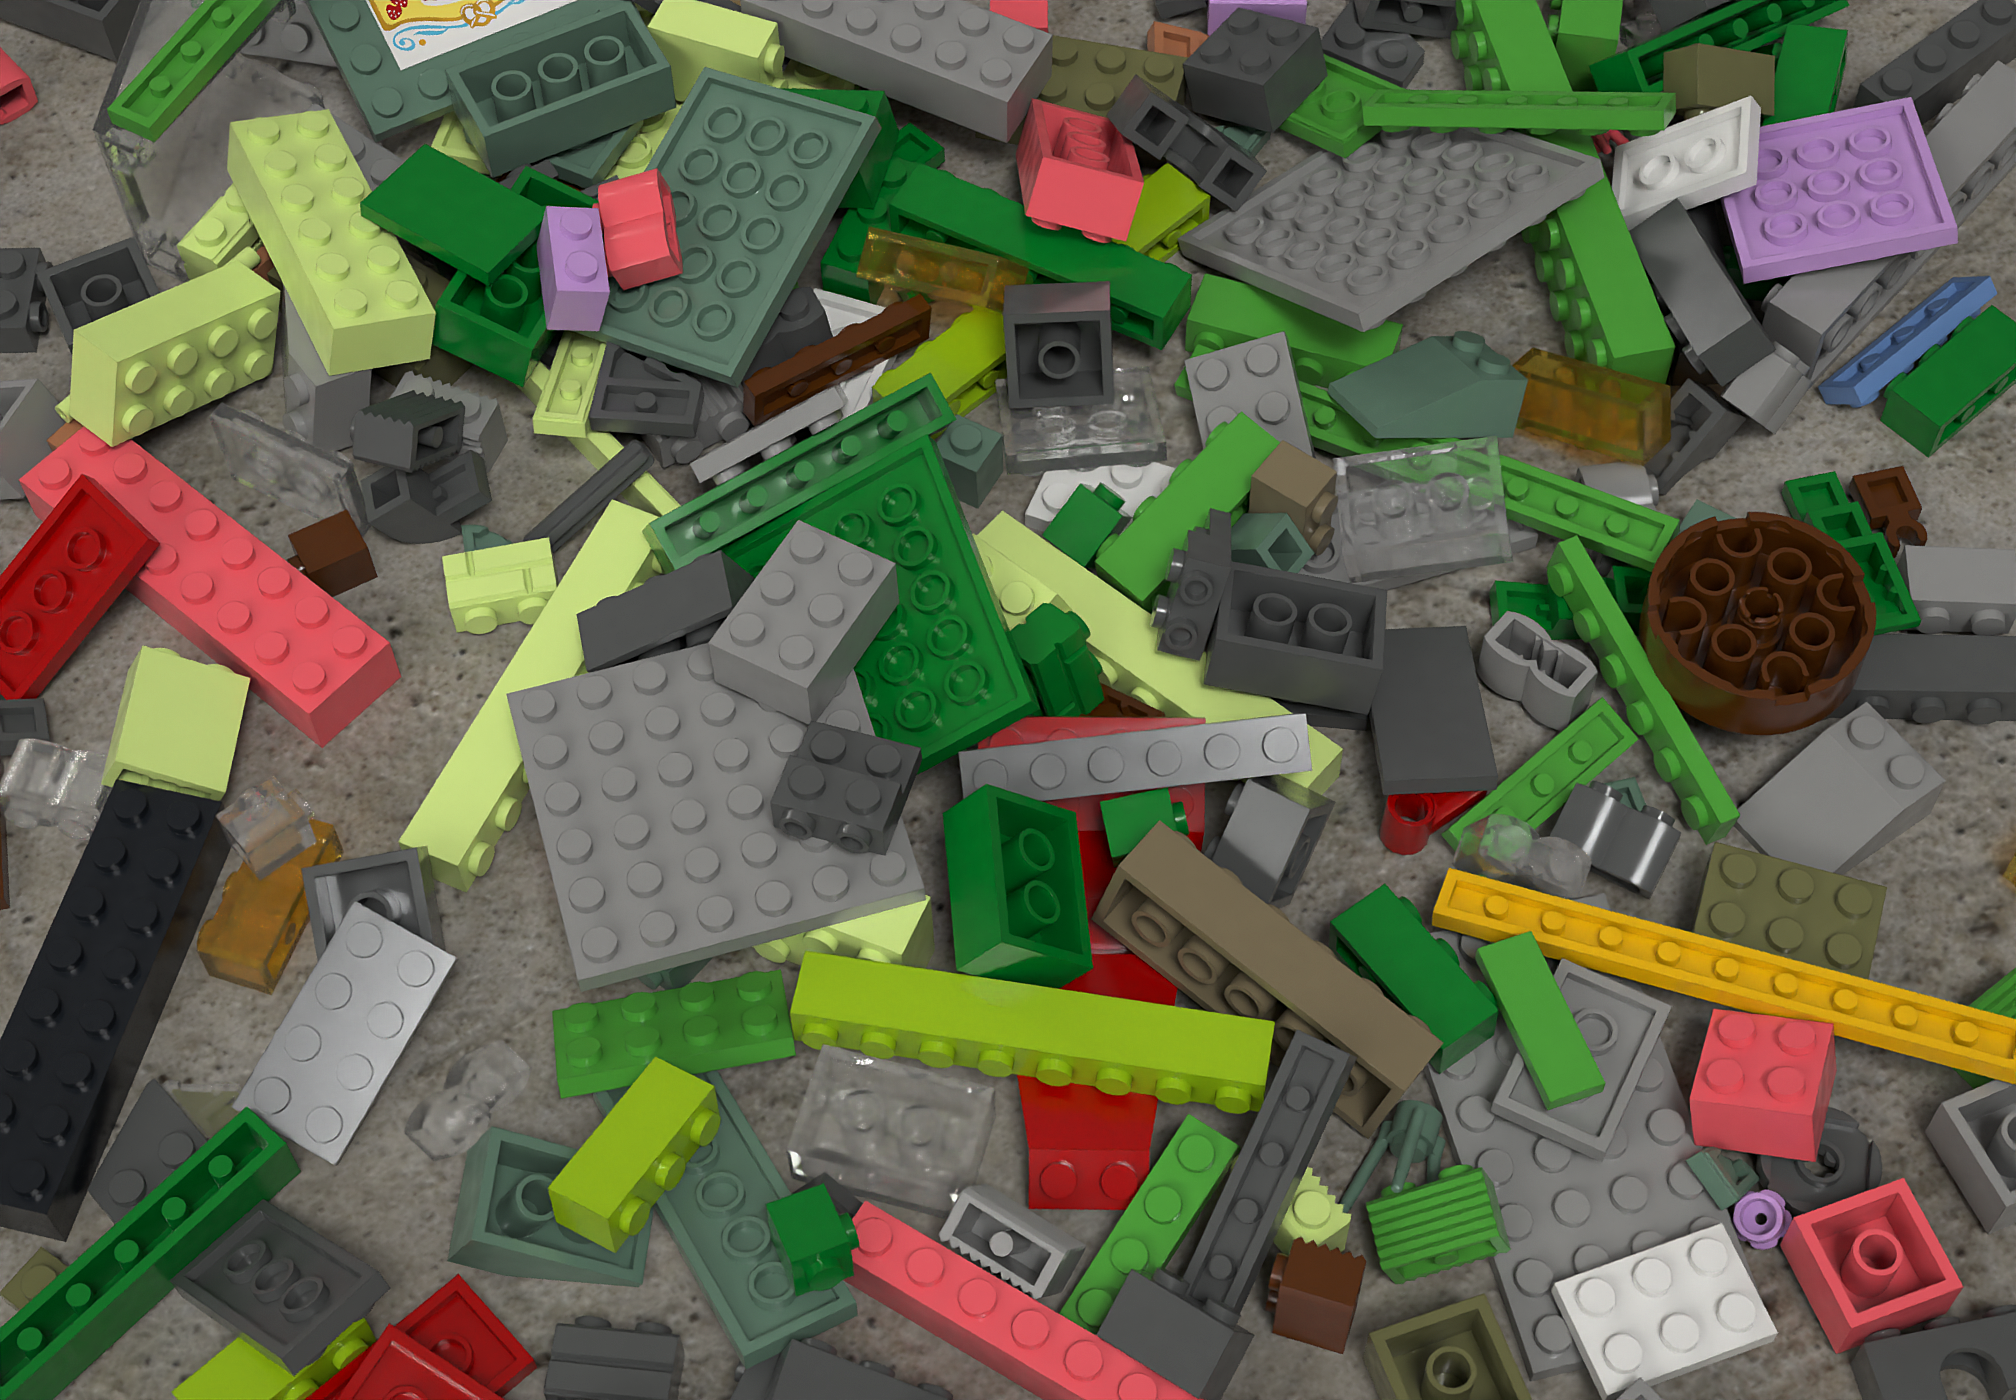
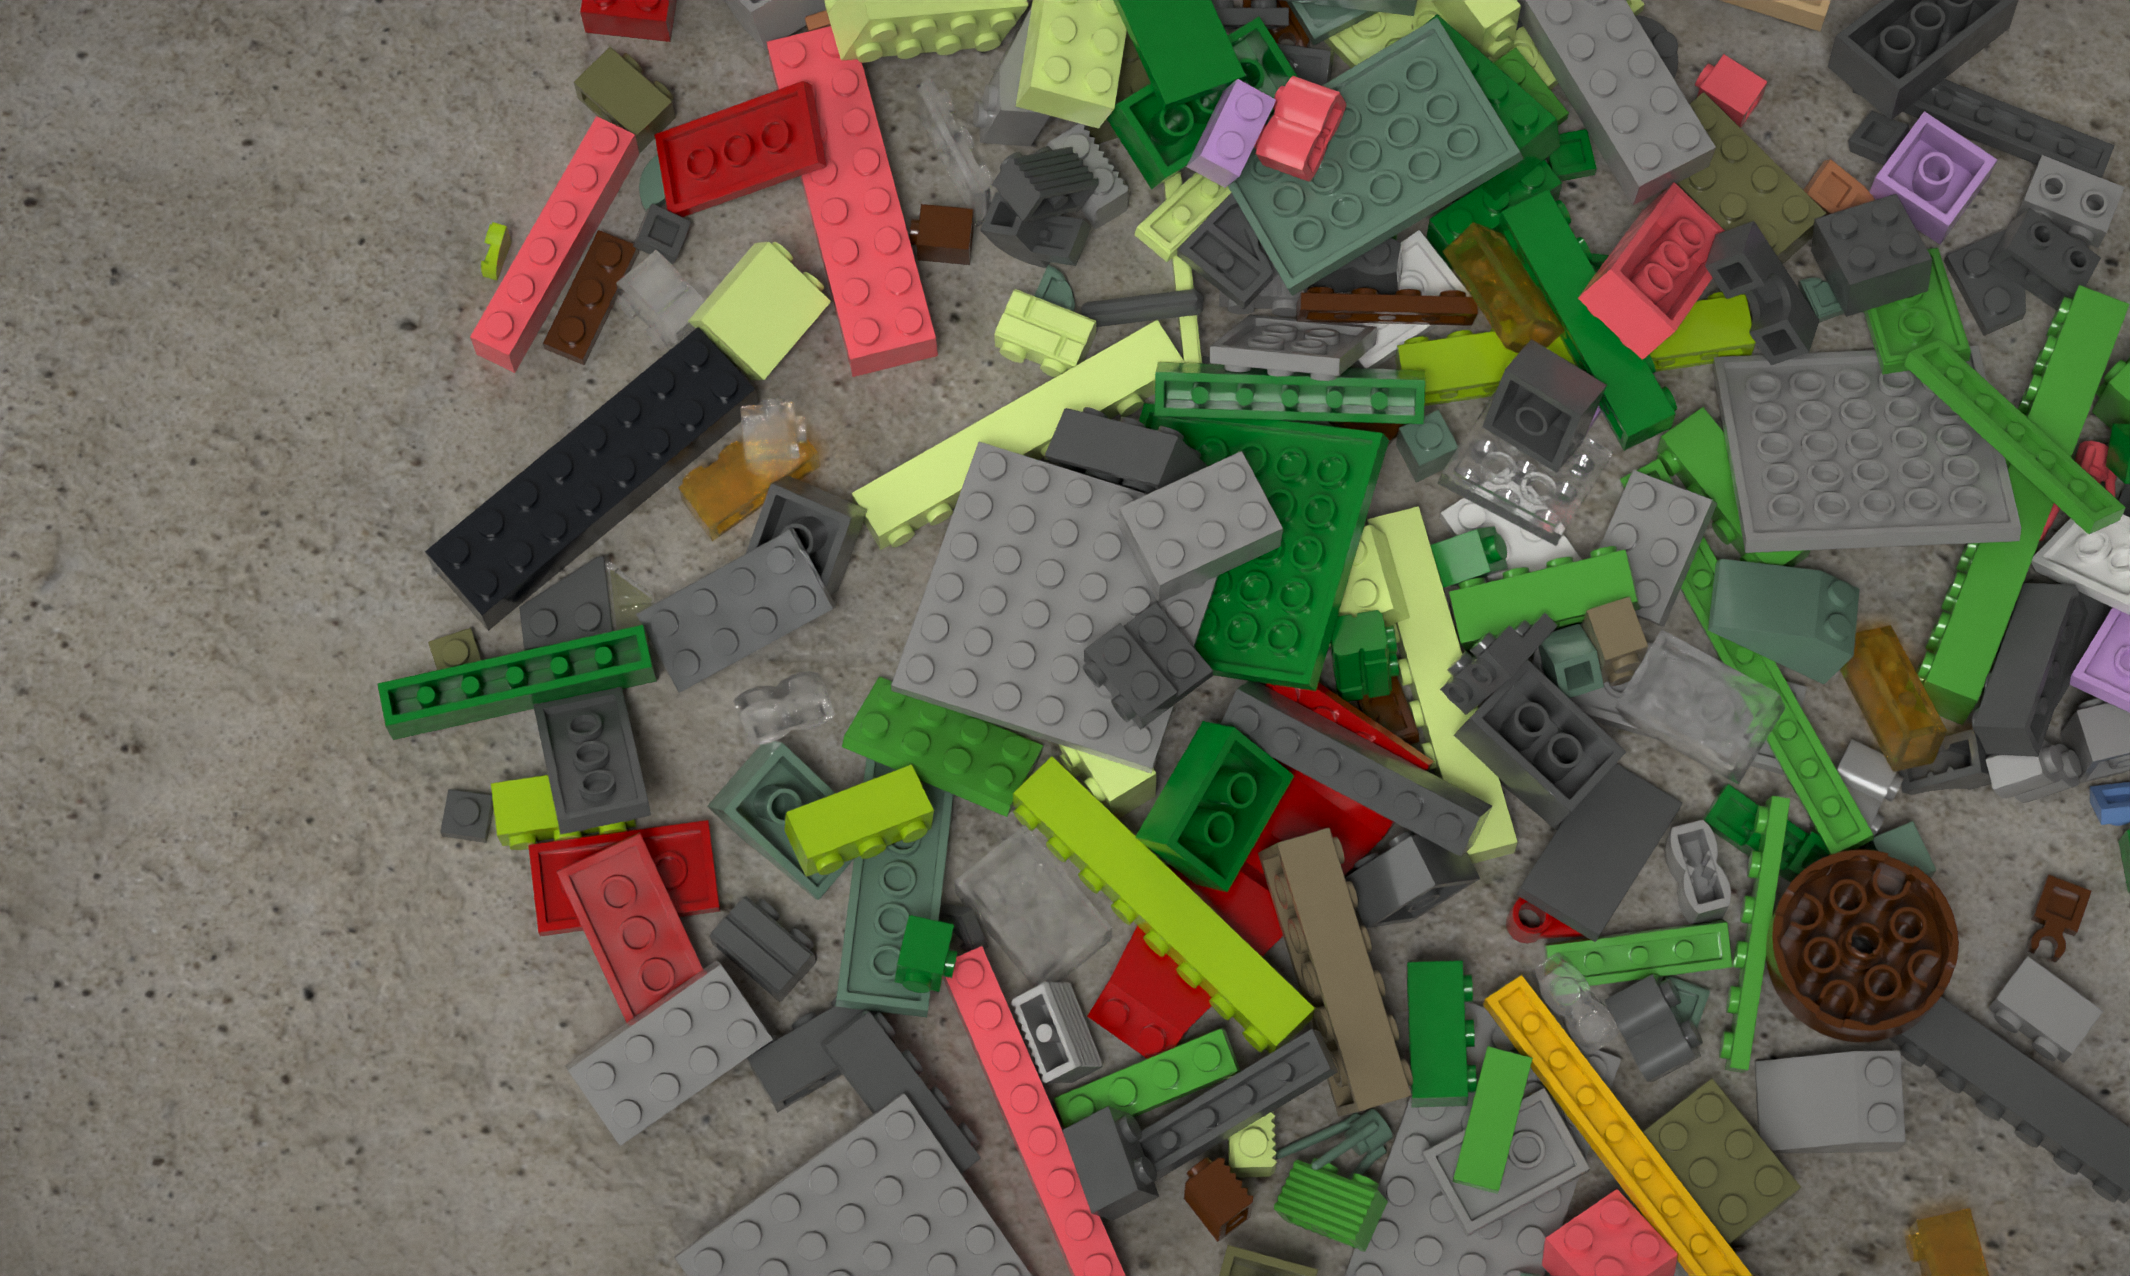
camera: 35 degrees right, 15 degrees up
green brick [1100,787,1189,868] -> none
green slope [1781,471,1921,636] -> none

